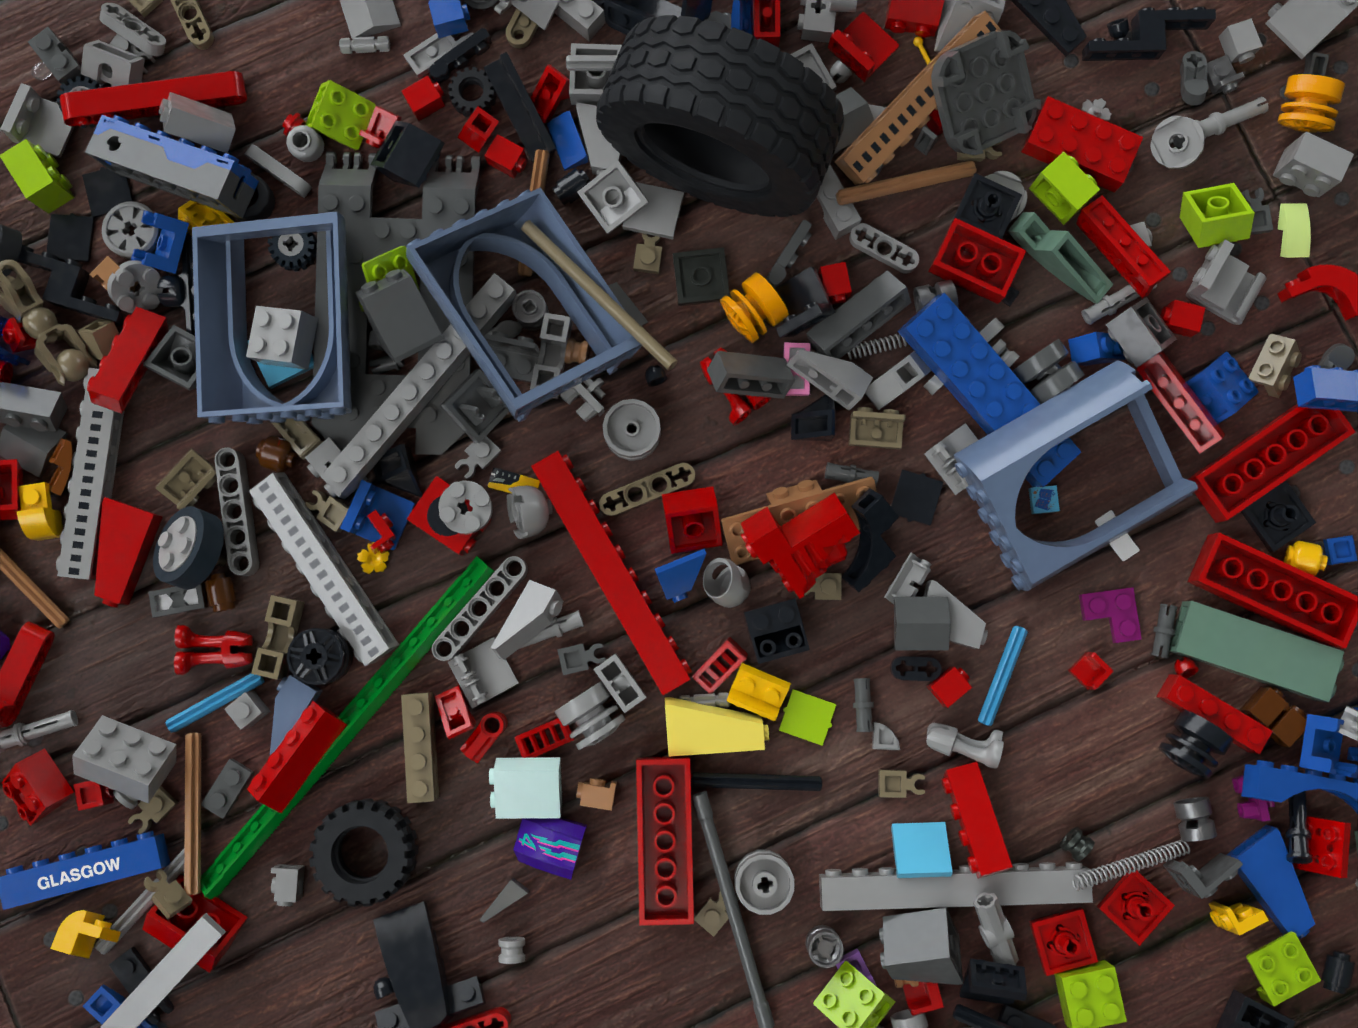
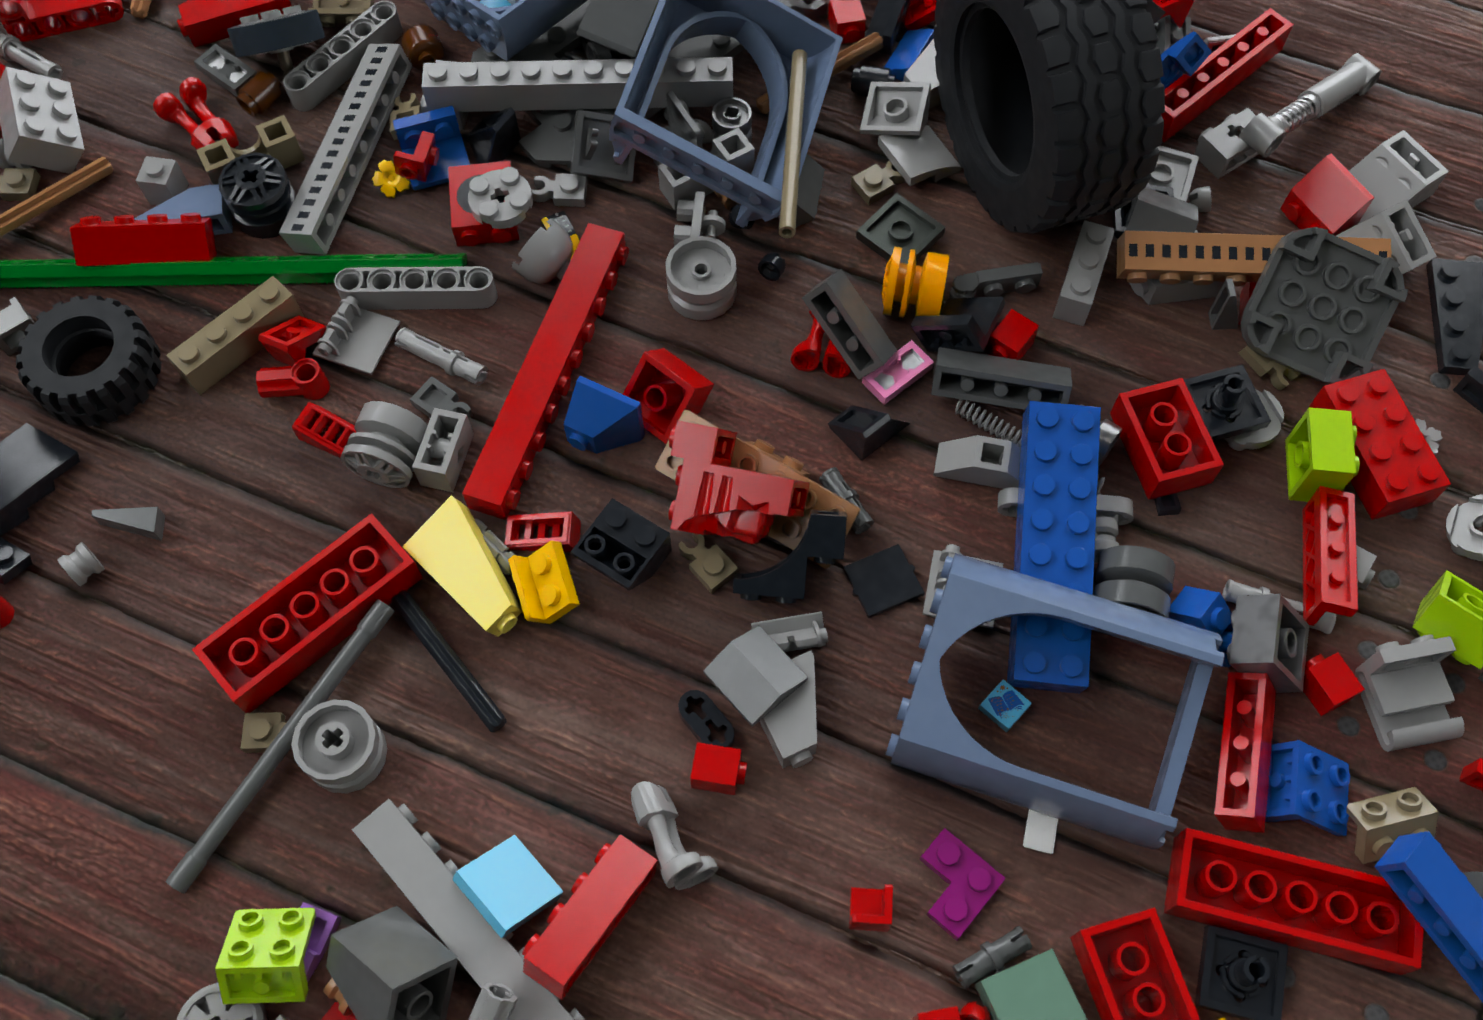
camera: 50 degrees right, 20 degrees down
dark azure axle [165,674,264,733] -> none
dark grey piece [201,758,254,819] -> none
dark tan plate [271,419,323,460] -> none
light aqua brick [489,757,562,819] -> none
light grey slope [491,580,564,660] -> none
dark purple slope [513,817,587,880] -> none
medium nougat brick [576,778,617,811] -> none
dark tan beam [599,463,695,517] -> none
light grey helmet [703,558,751,608] -> none
lime piece [779,689,837,746] -> none
light grey slope [786,349,873,410] -> none
flat silver wheel [805,925,844,968] -> none
red bracket [828,12,899,82] -> none
medium nougat axle [836,161,977,205] -> none
dark tan bracket [848,407,906,450] -> none
light grey beam [849,223,919,274] -> none
dark grey pin [853,678,874,732] -> none
light grey tile [872,722,900,750] -> none
dark tan plate [878,769,925,798] -> none
dark azure axle [978,626,1028,726] -> none
sand green slope [1007,212,1113,304] -> none

